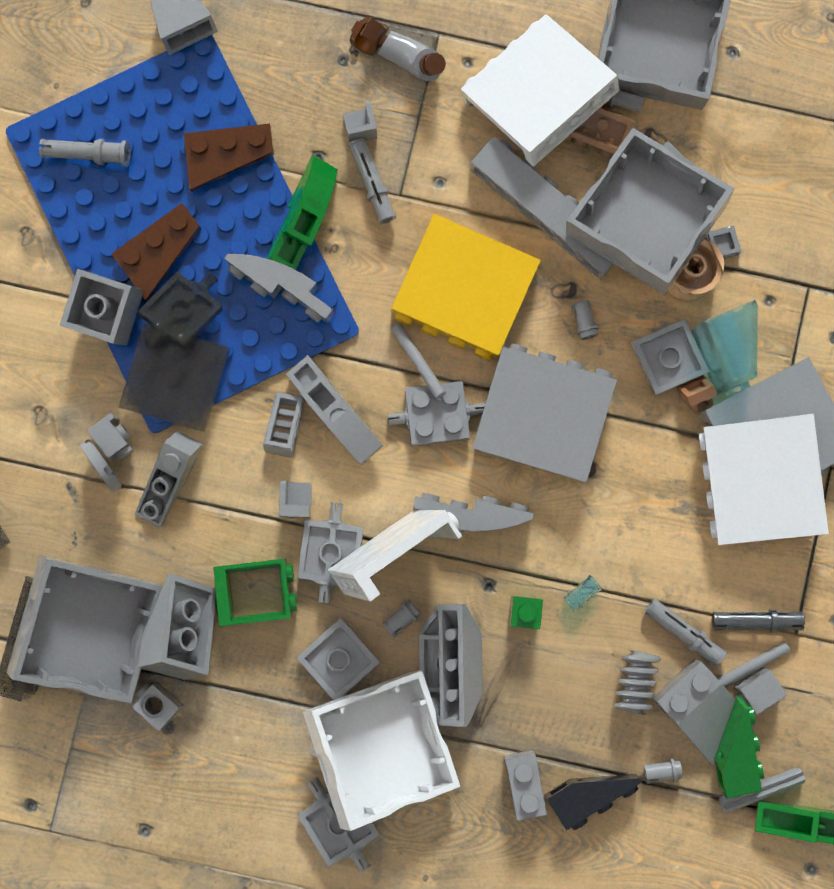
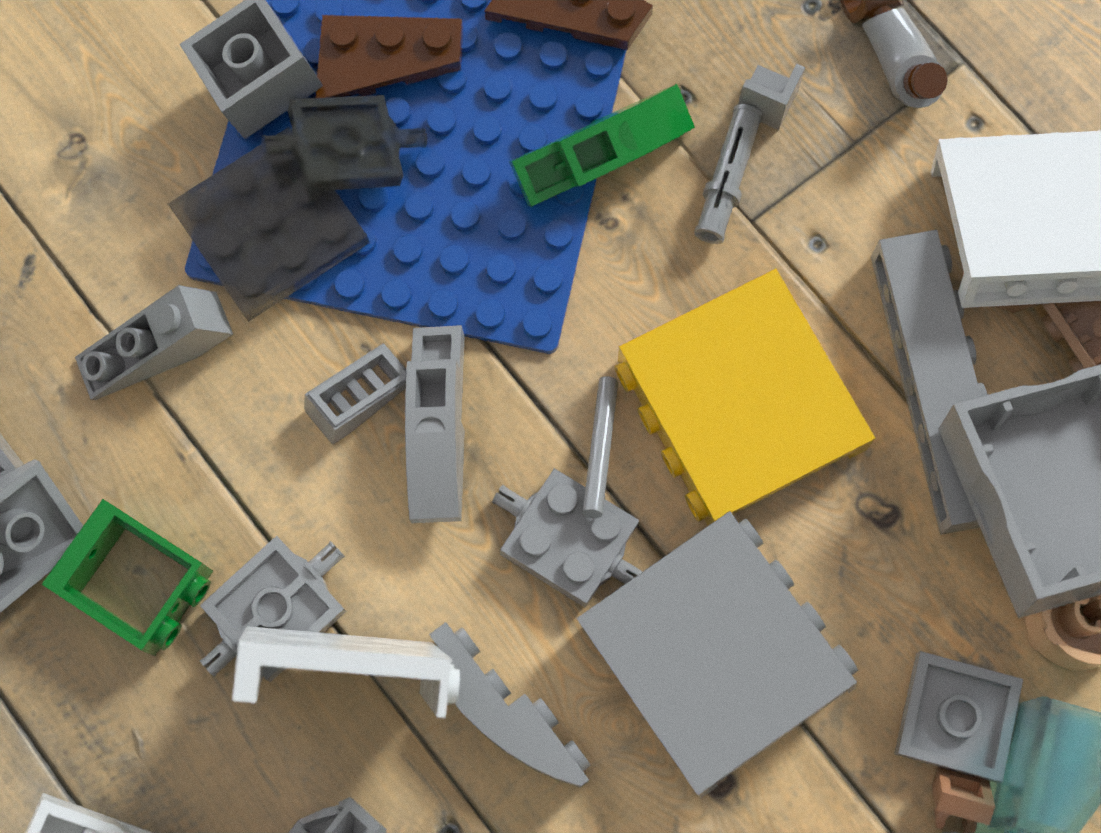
camera: 45 degrees right, 10 degrees down
light grey tile [79,439,122,493] -> none
light grey brick [87,413,134,461] -> none
light grey slope [224,254,334,324] -> none
light grey panel [279,481,312,518] -> none
light grey plate [296,618,380,700] -> none
light grey pin [383,601,421,638] -> none
light grey pin [572,301,599,340] -> none

